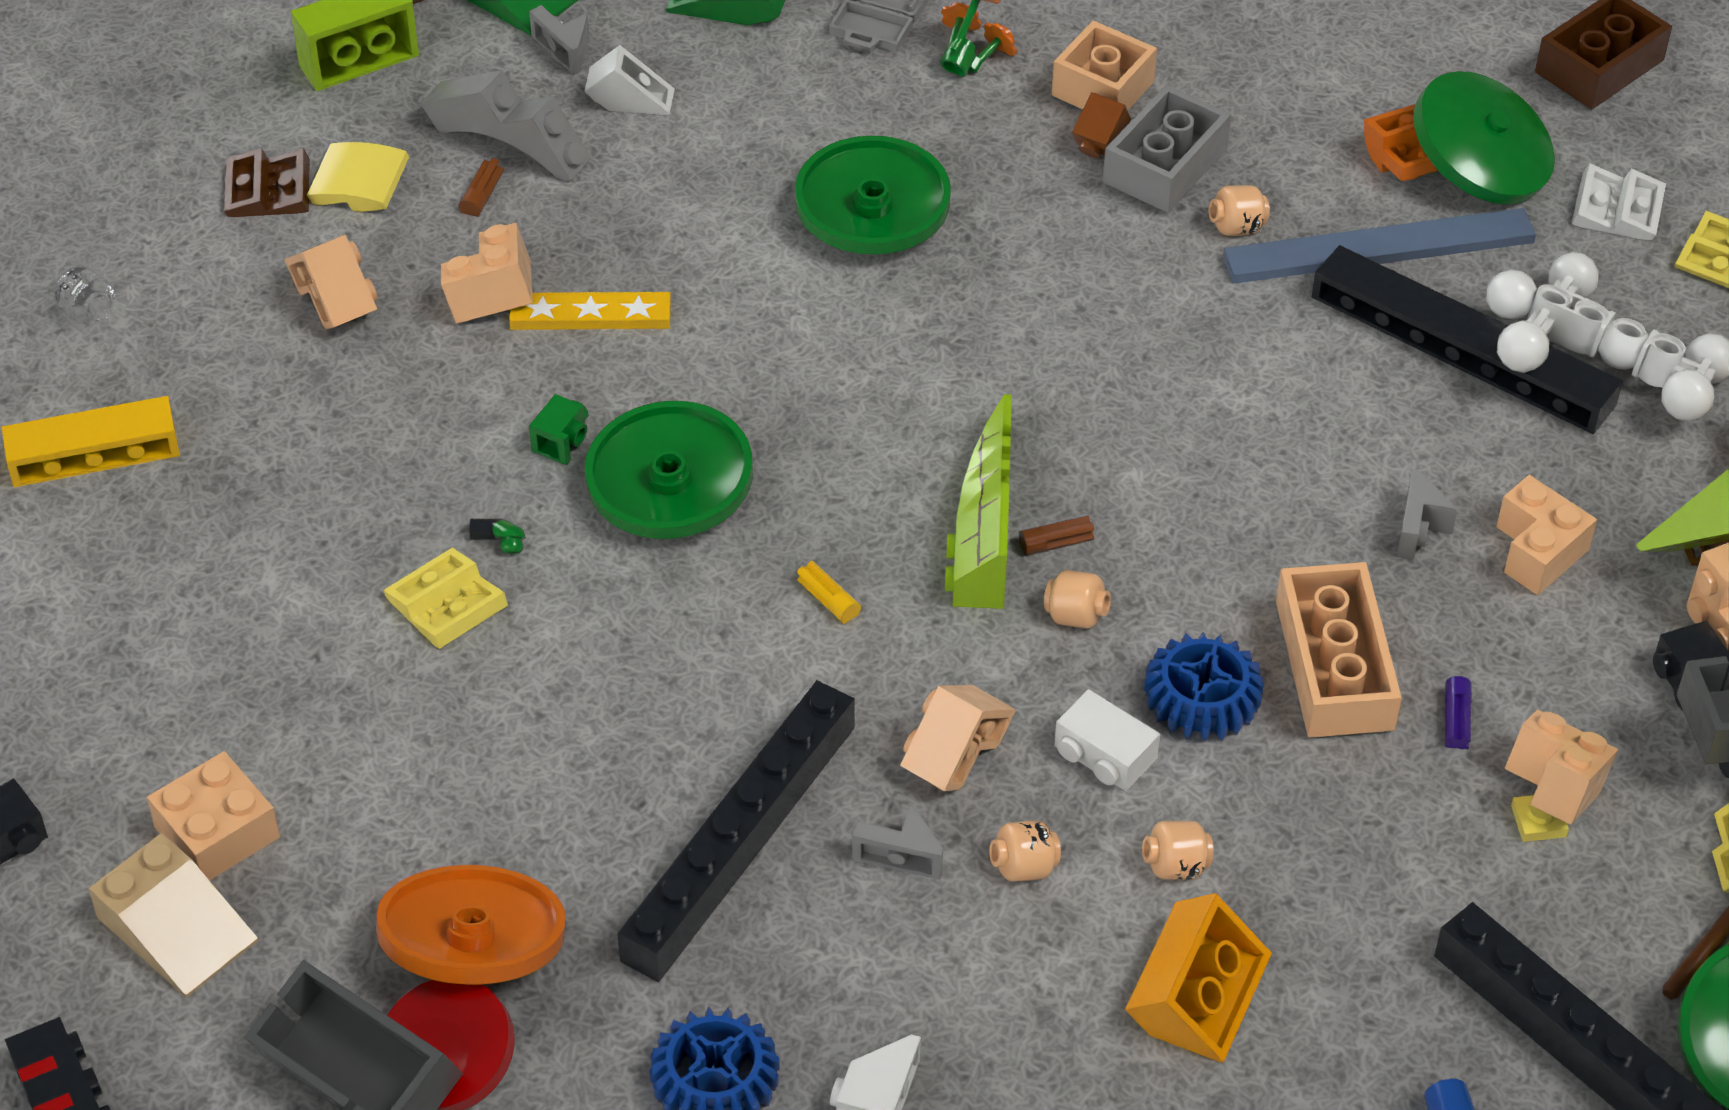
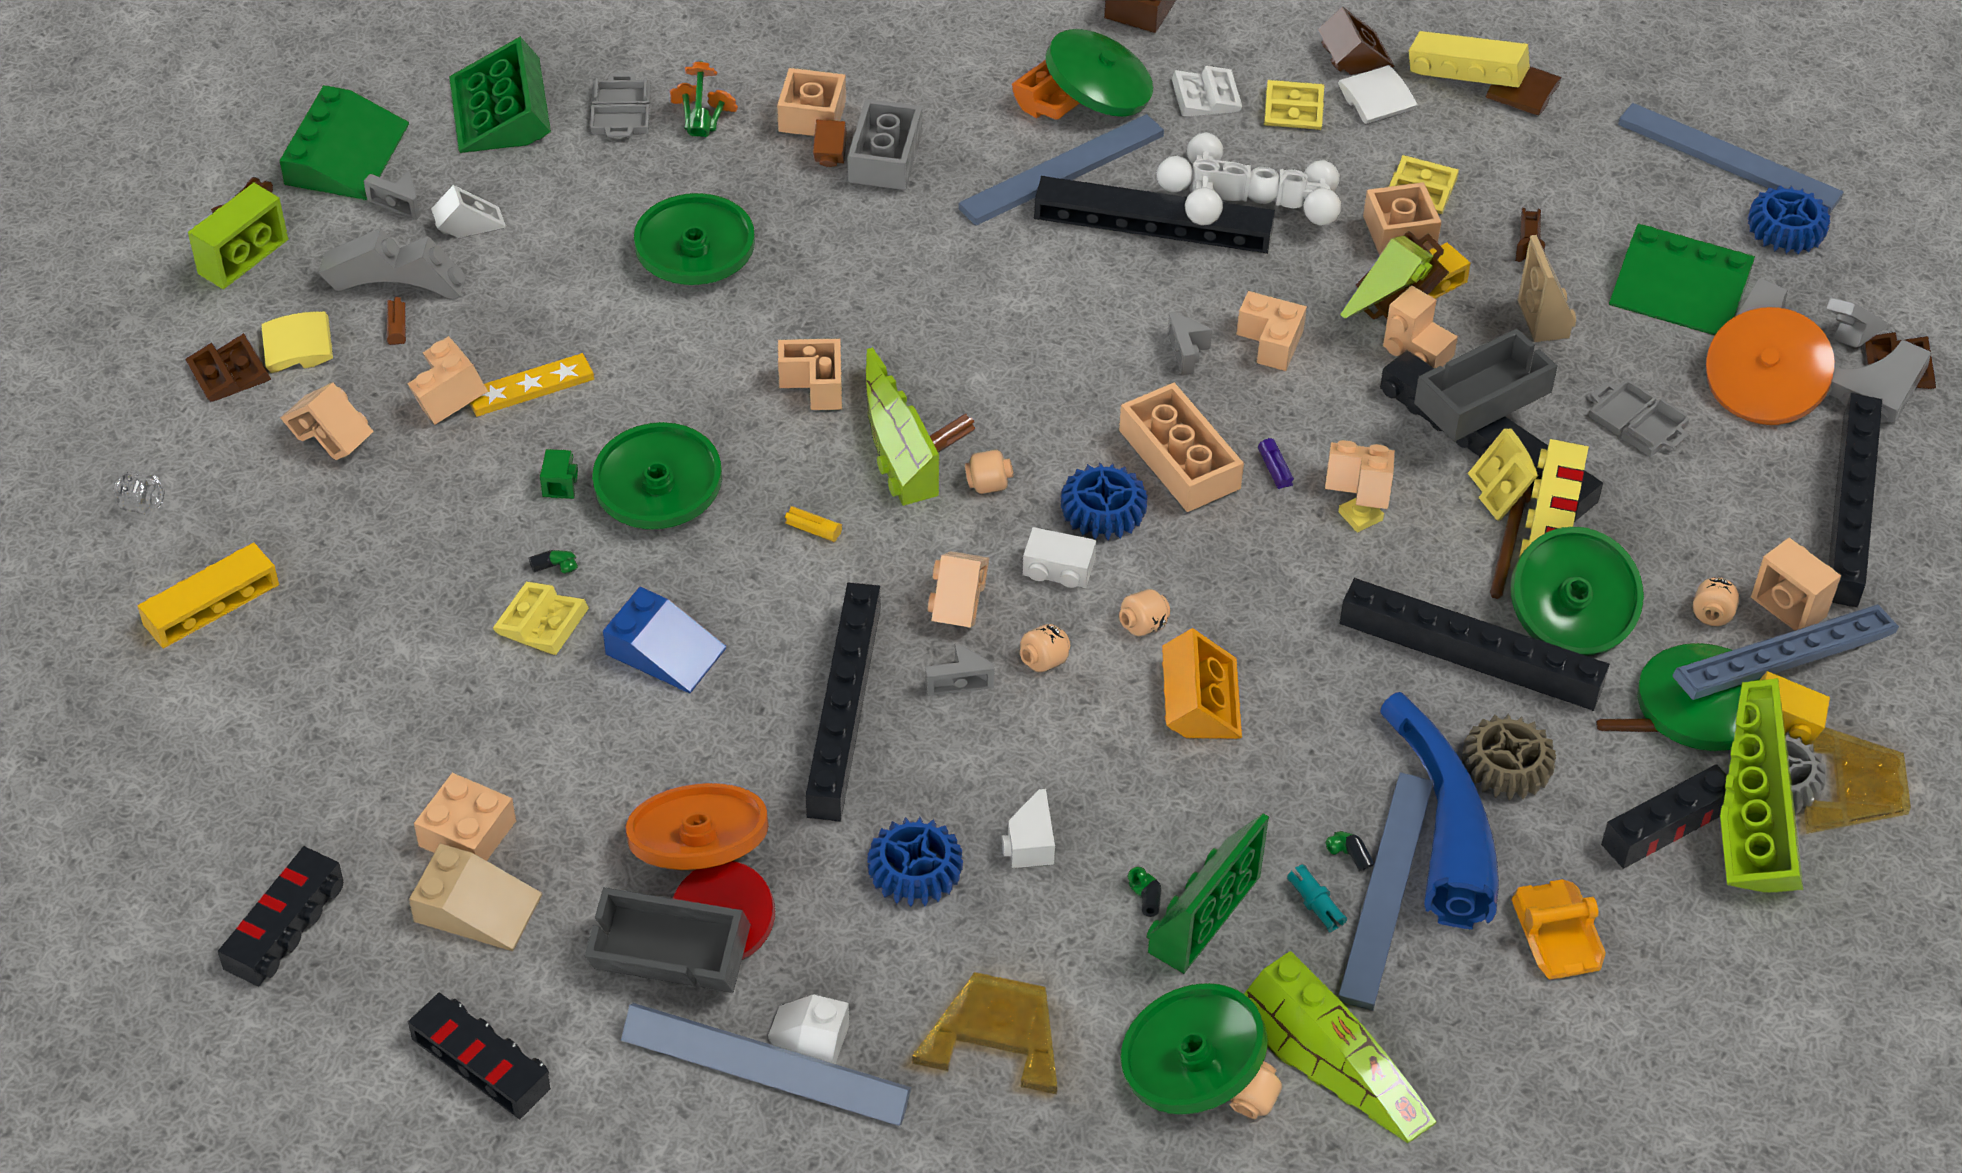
camera: 25 degrees left, 0 degrees up
light nougat head [1208,185,1270,236] -> none
none -> slope [603,587,726,694]
none -> light nougat brick [778,339,842,410]

